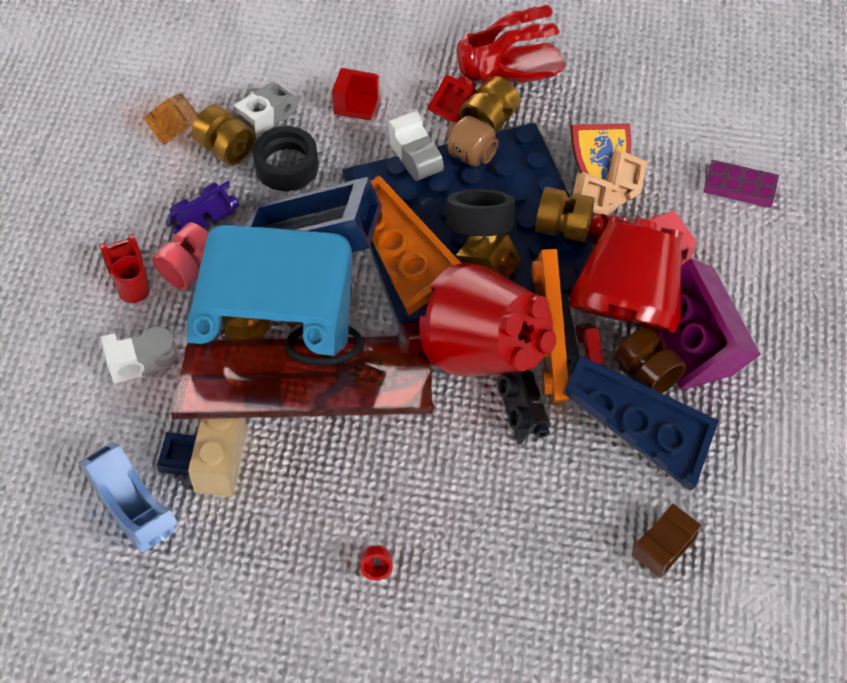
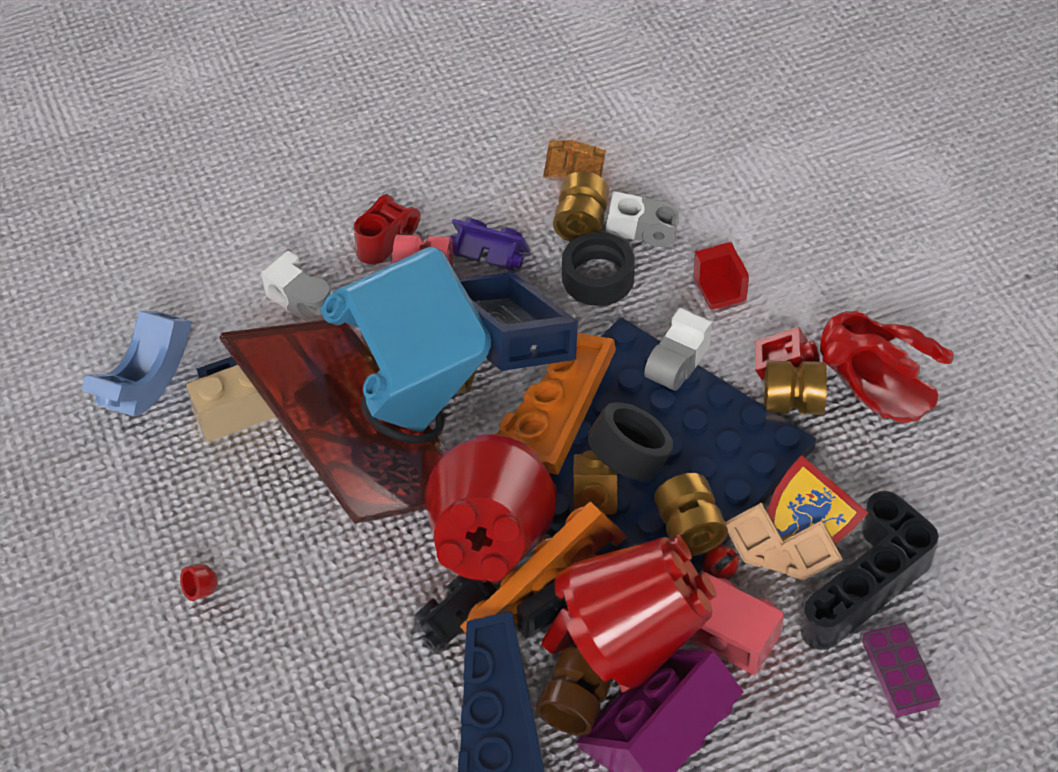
camera: 60 degrees right, 5 degrees down
medium nougat head [445,116,498,167] -> none
none -> black beam [801,491,939,650]

